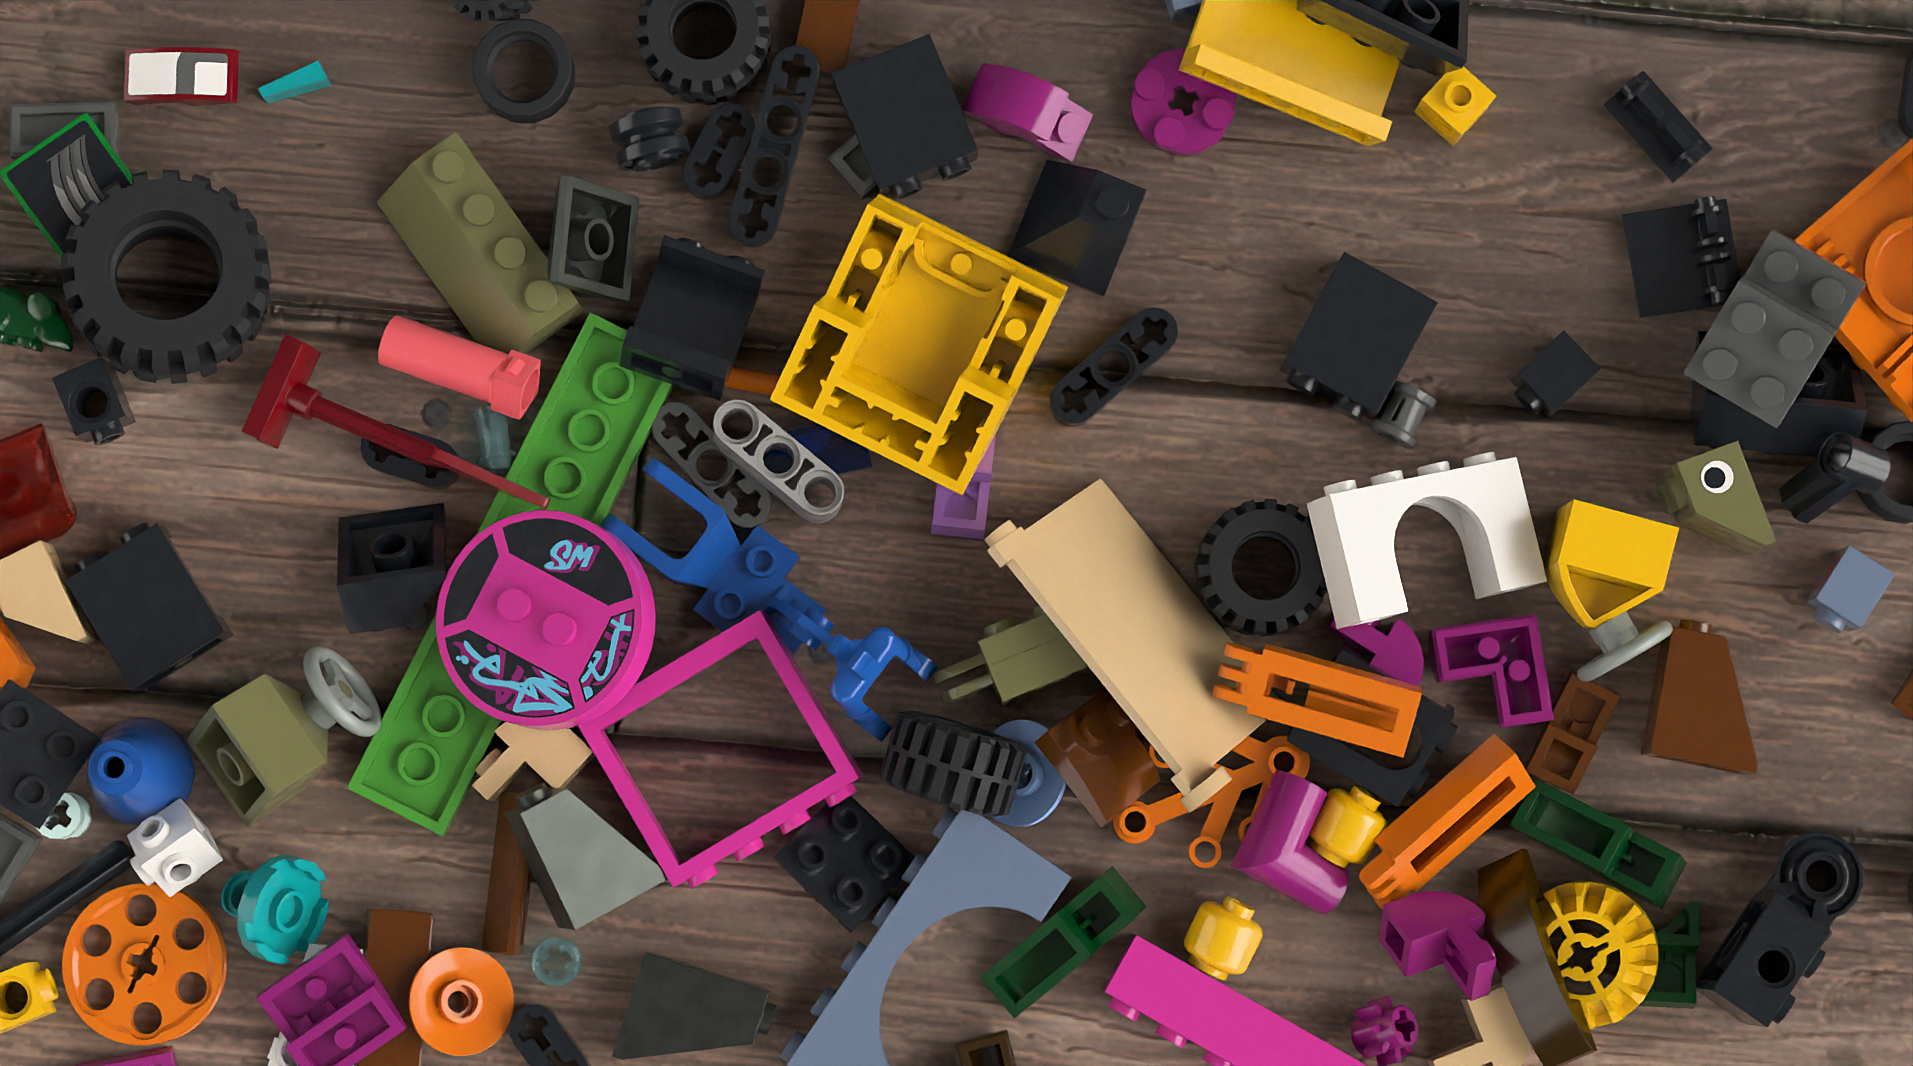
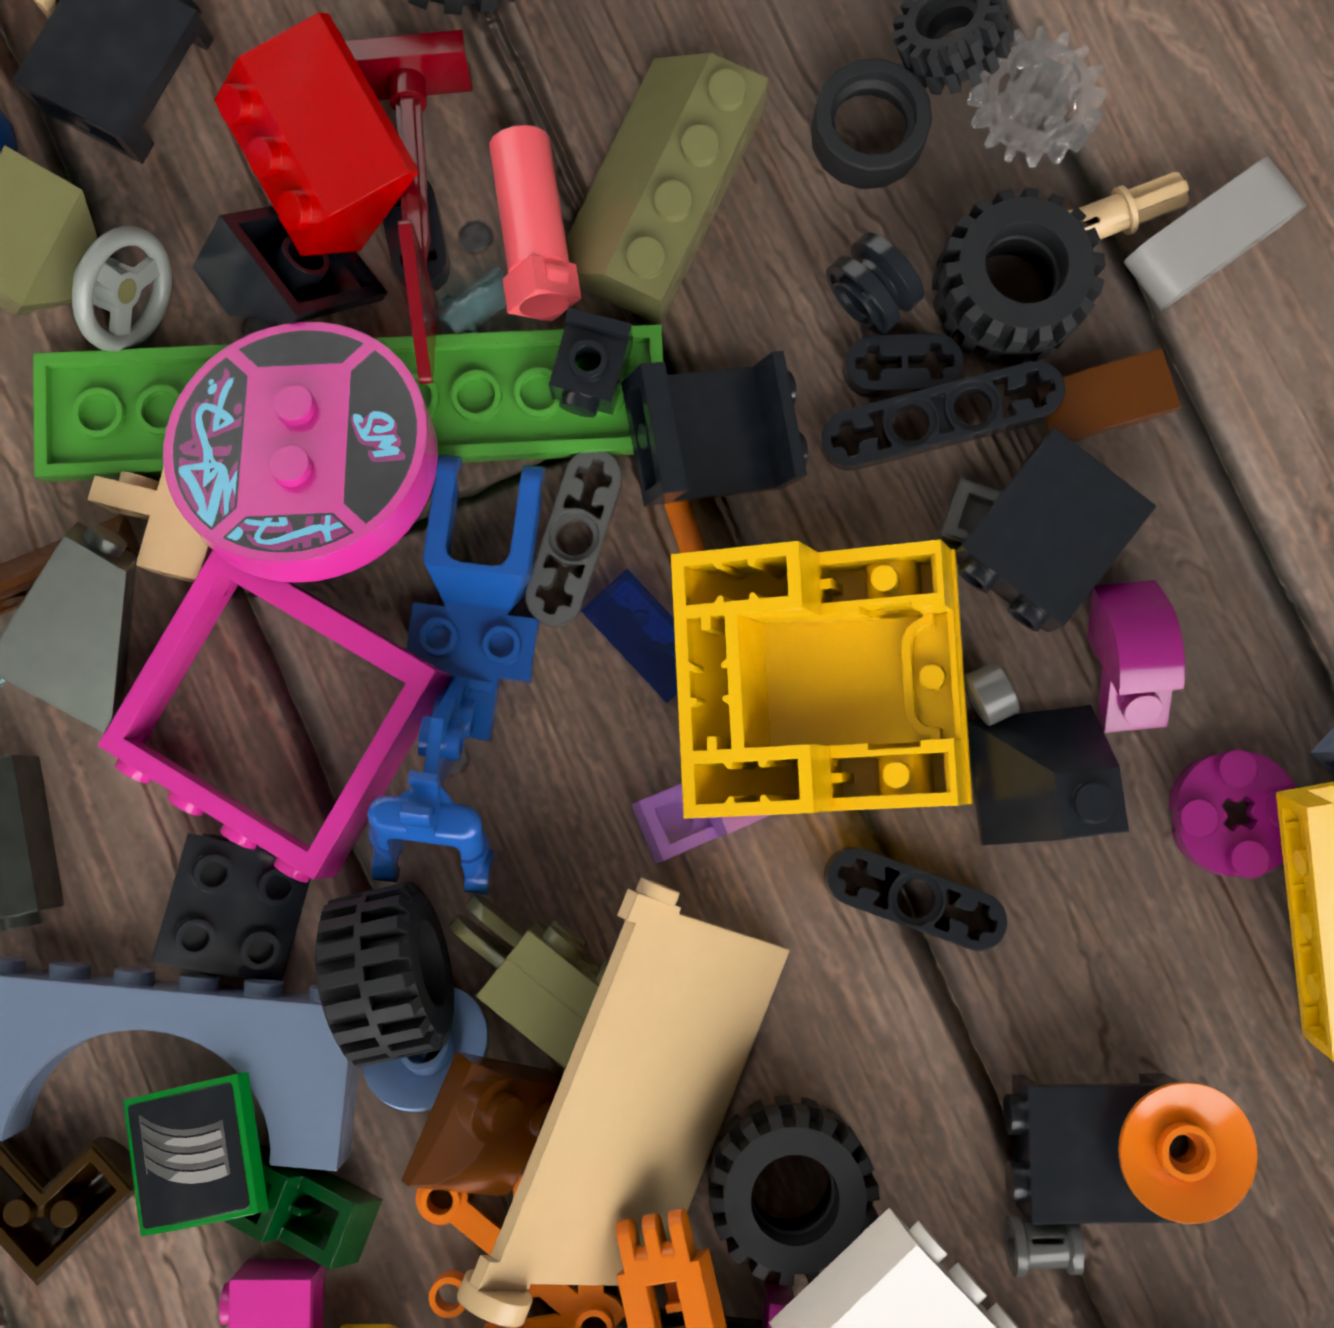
camera: 60 degrees right, 0 degrees up
pearl dark grey slope [547,175,640,302] -> none
light grey beam [712,399,844,524] -> none
none -> slope [123,1072,269,1237]
none -> red slope [214,12,419,256]
none -> black brick [549,307,633,418]
none -> dark grey piece [964,661,1020,726]
none -> orange dish [1118,1082,1258,1224]

